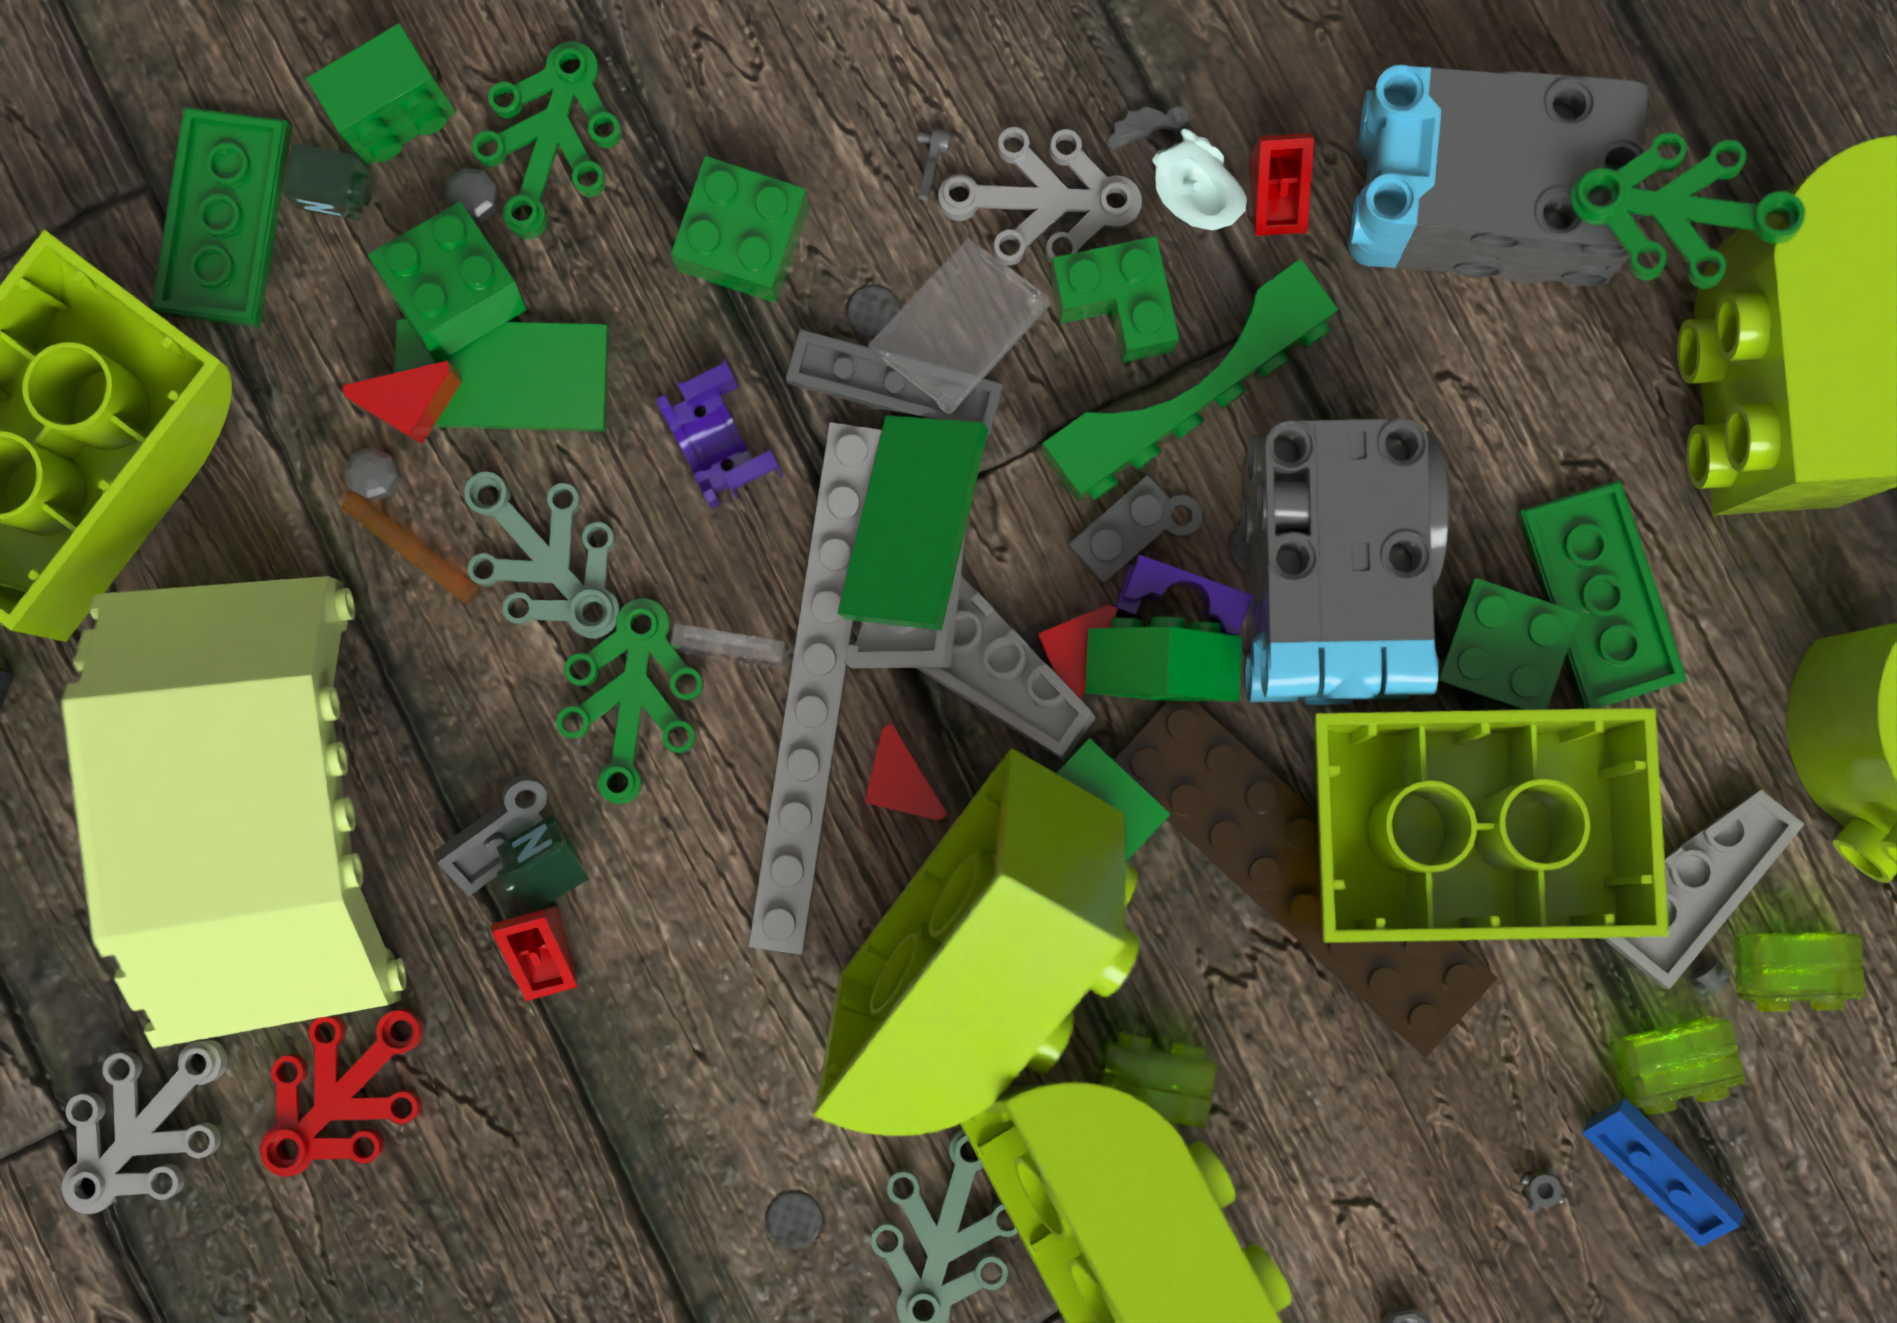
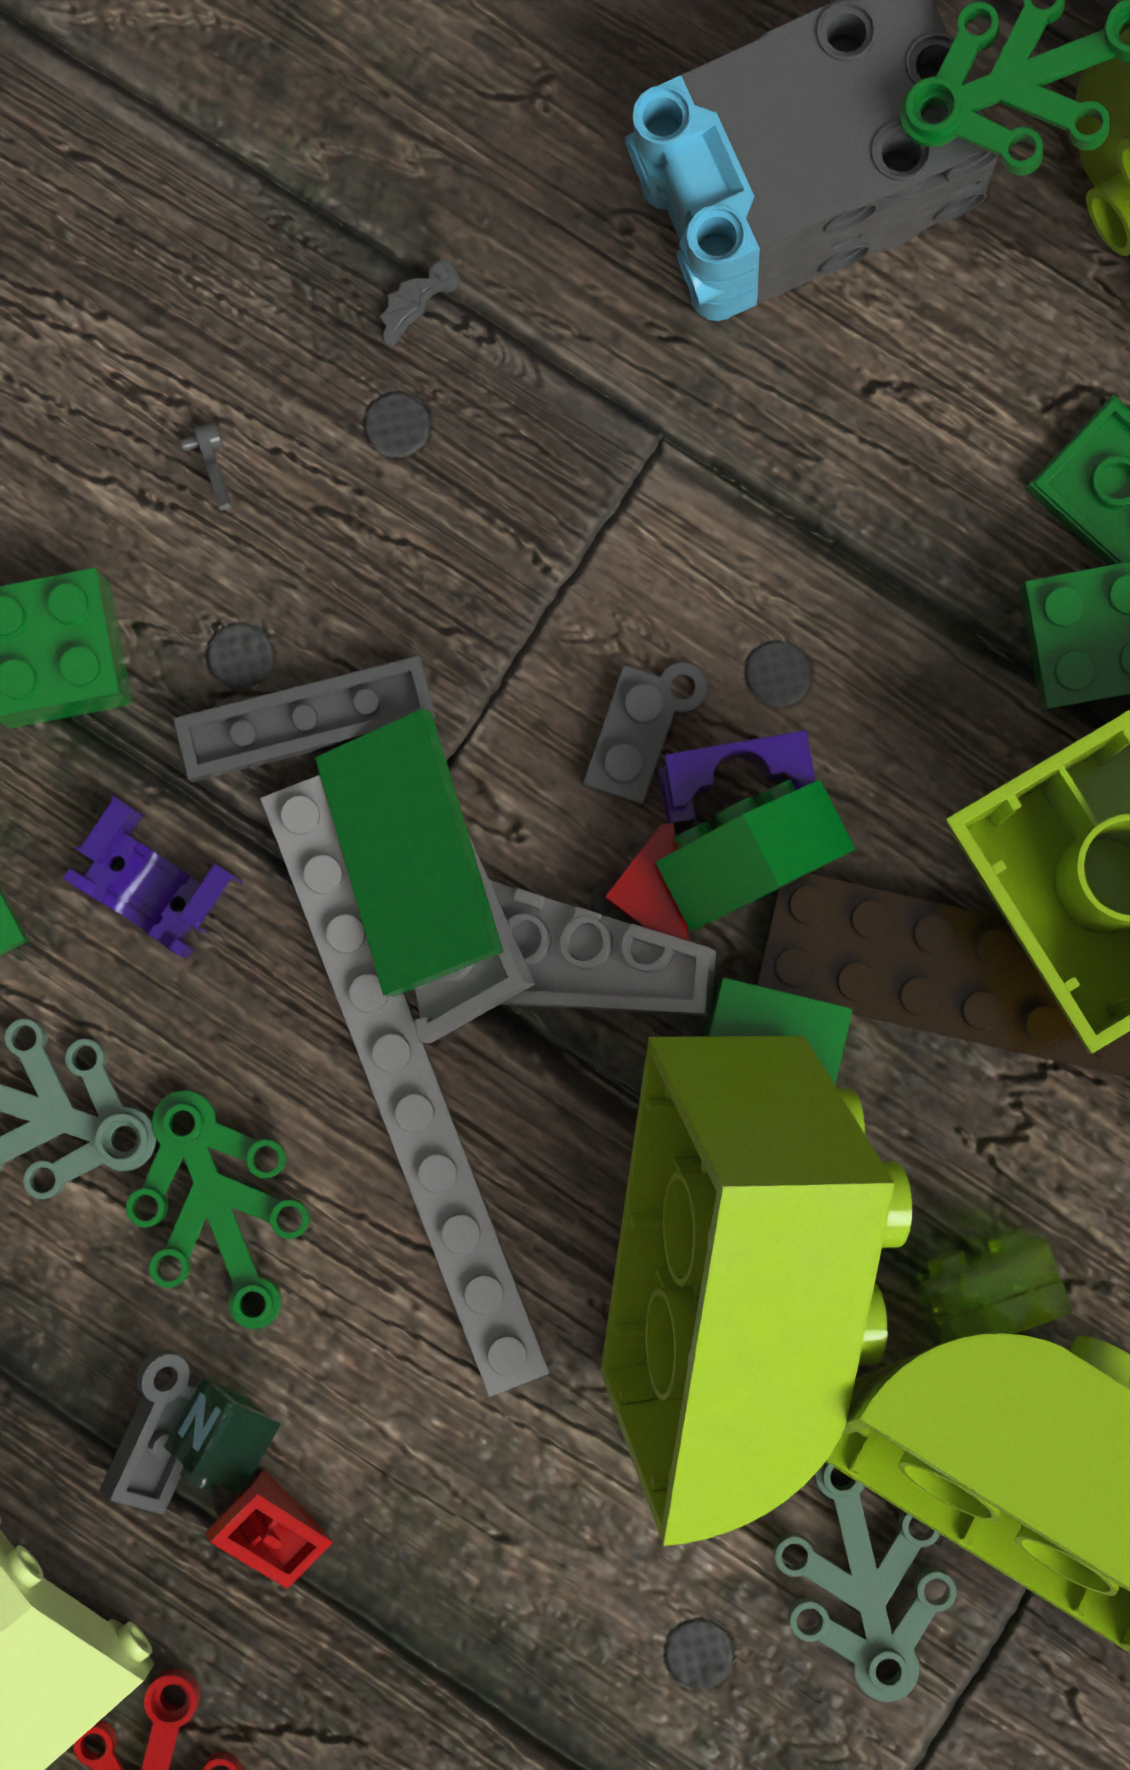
camera: 30 degrees left, 0 degrees up
clear tile [670,623,791,671] -> none
red slope [864,723,948,821] -> none
clear piece [868,238,1051,414] -> none
light grey plant [938,127,1142,265] -> none
green arch [1041,258,1338,502] -> none
green brick [1049,236,1179,363] -> none
light aqua hat [1152,129,1247,230] -> none
dark grey piece [1241,418,1448,705] -> none
red slope [1248,133,1314,236] -> none

